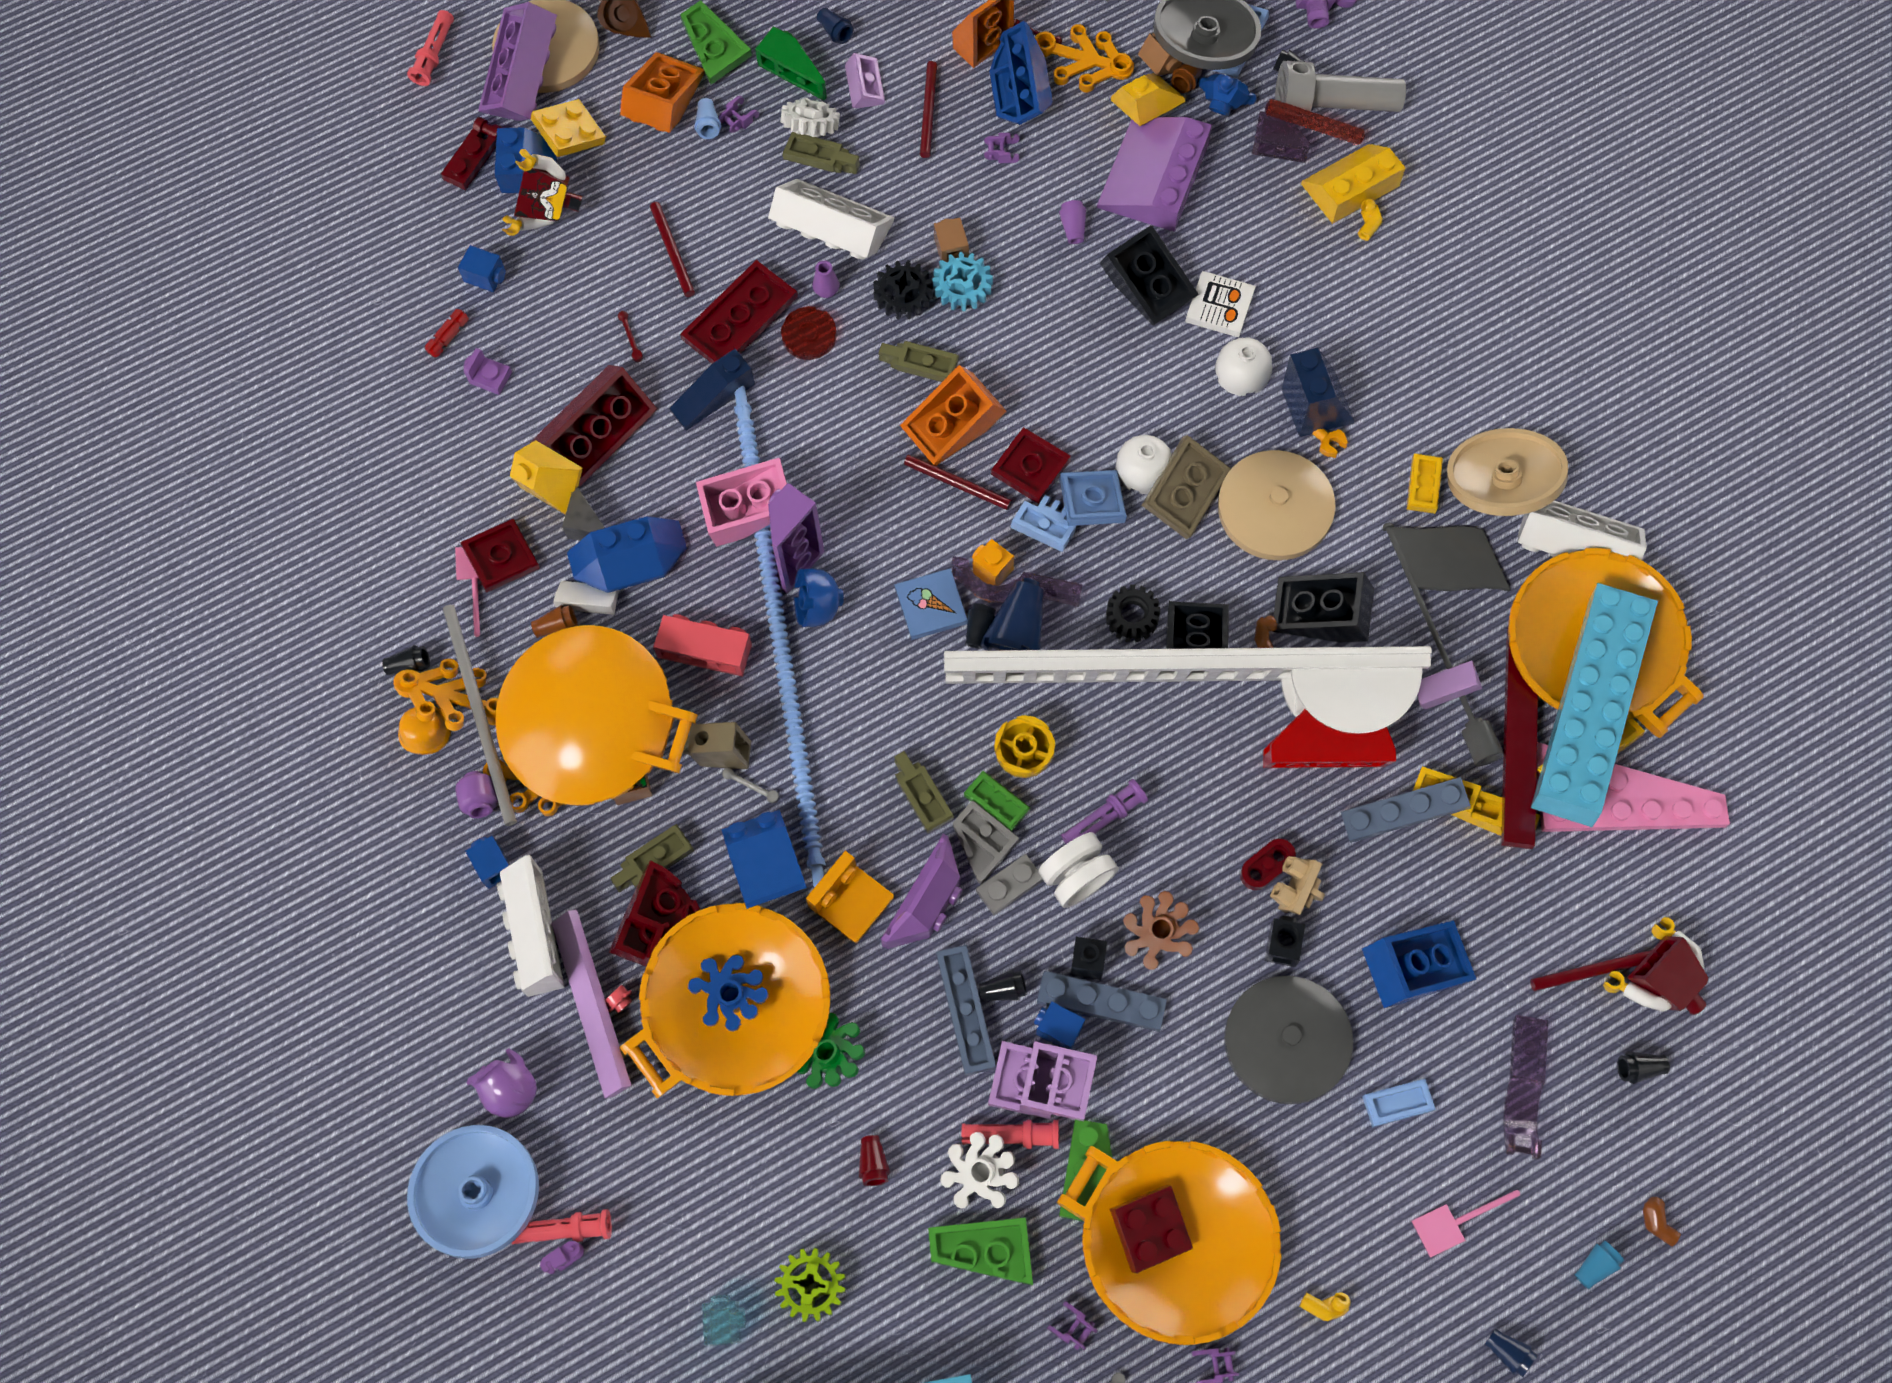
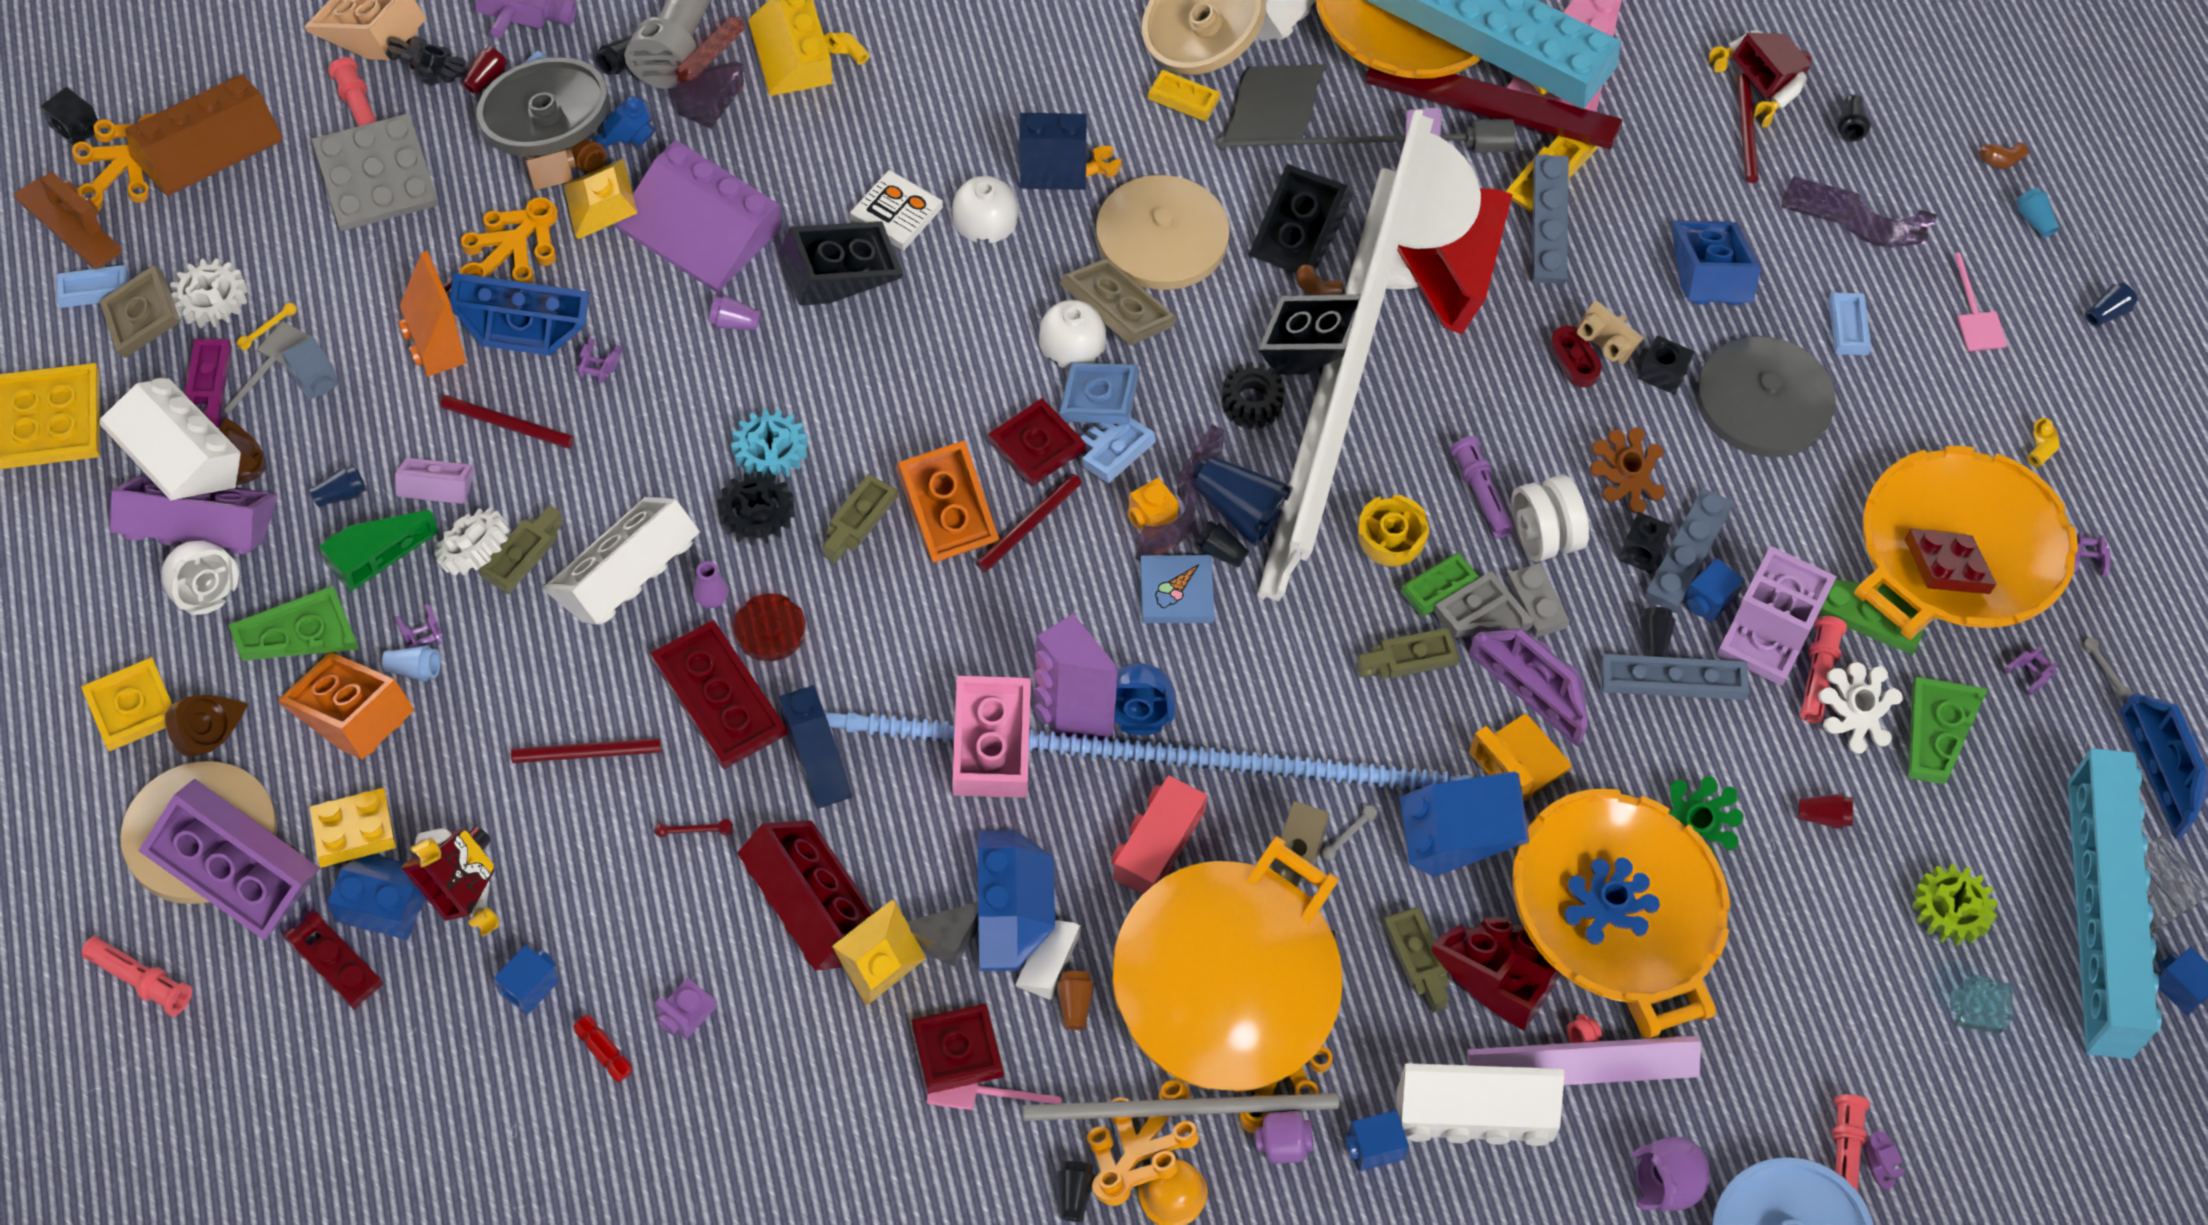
camera: 80 degrees left, 10 degrees down
medium nougat brick [934,218,969,262] -> none

